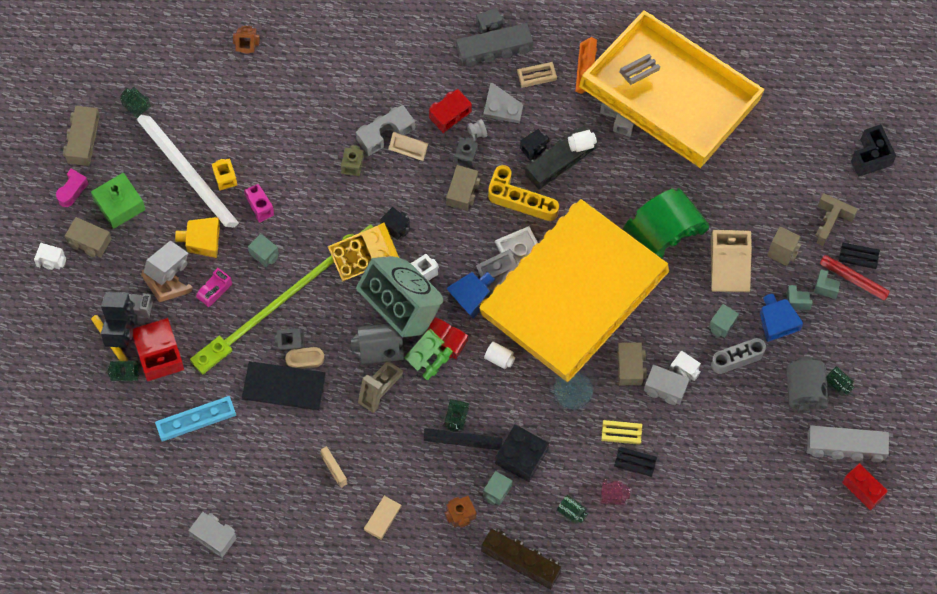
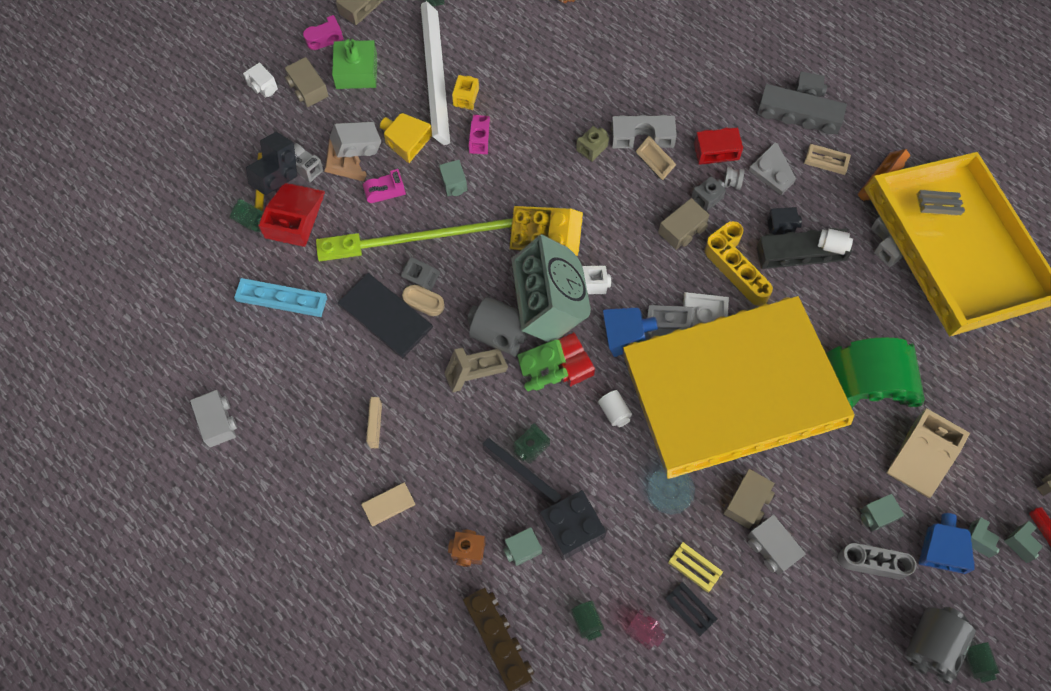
camera: 35 degrees right, 0 degrees up
black brick [380,207,410,240] -> none
white brick [669,351,701,381] -> none
dark tan brick [767,227,801,266] -> none

